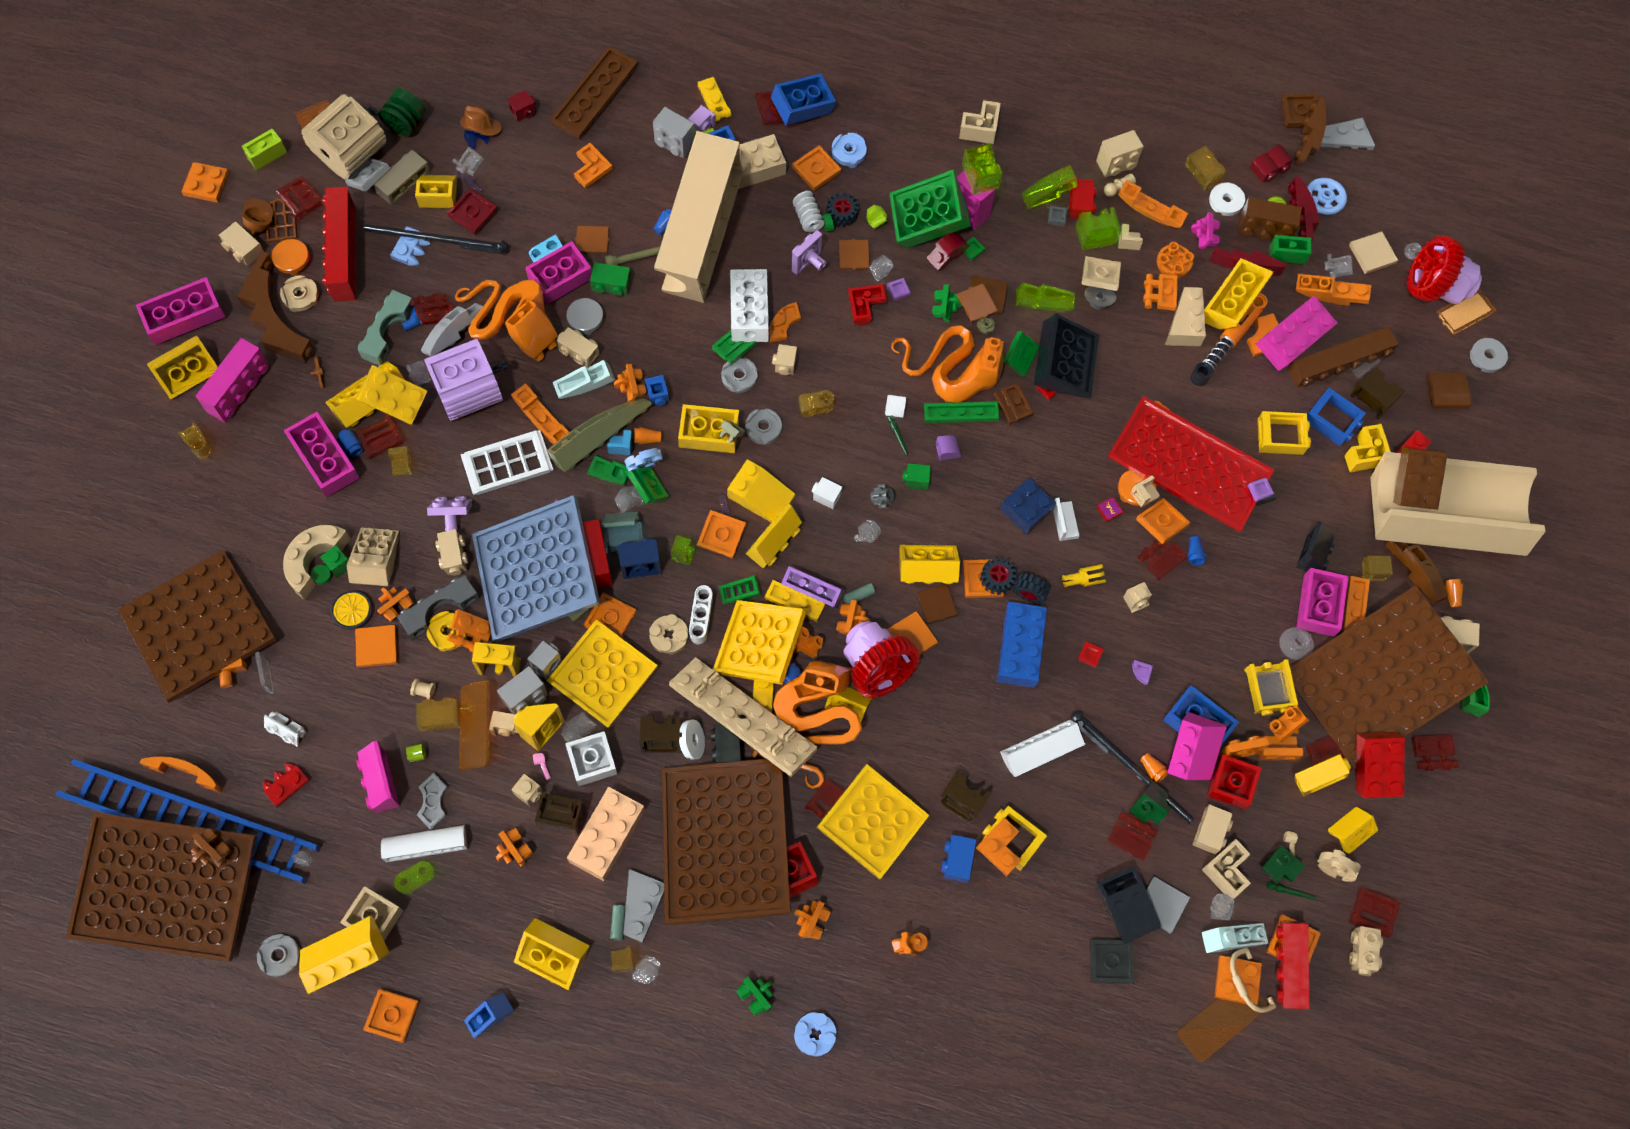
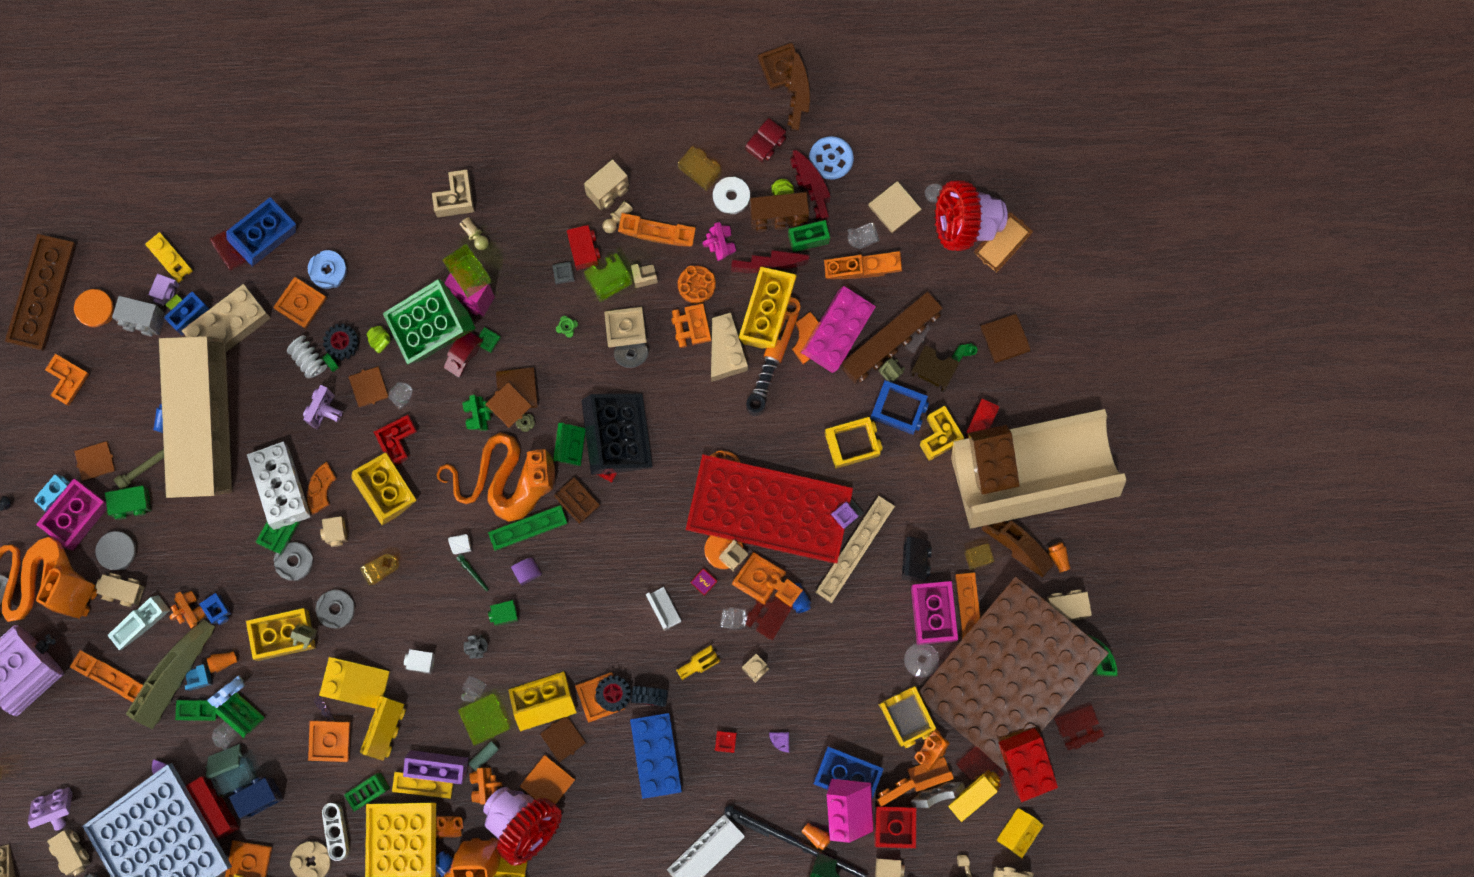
camera: 15 degrees left, 10 degrees up
white piece [461,430,554,495] -> none
clear neon green brick [671,535,696,565] -> none
medium lavender tile [887,278,911,301] -> none
dark blue brick [1000,478,1056,535] -> none
clear neon green slope [1016,283,1075,311] -> none
clear neon green slope [1021,165,1077,209] -> none
light grey wing [1320,118,1375,150] -> none
light grey tile [1470,338,1508,373] -> none
none -> orange tile [74,289,114,327]
none -> yellow slope [351,452,416,525]
none -> clear neon green plate [458,693,510,746]
none -> bright green plate [556,316,578,338]
none -> clear piece [720,608,747,630]
none -> orange plate [766,574,803,607]
none -> tan plate [815,496,895,603]
none -> olive tile [878,358,905,383]
none -> light grey tile [911,782,965,808]
none -> green arm [951,344,978,362]

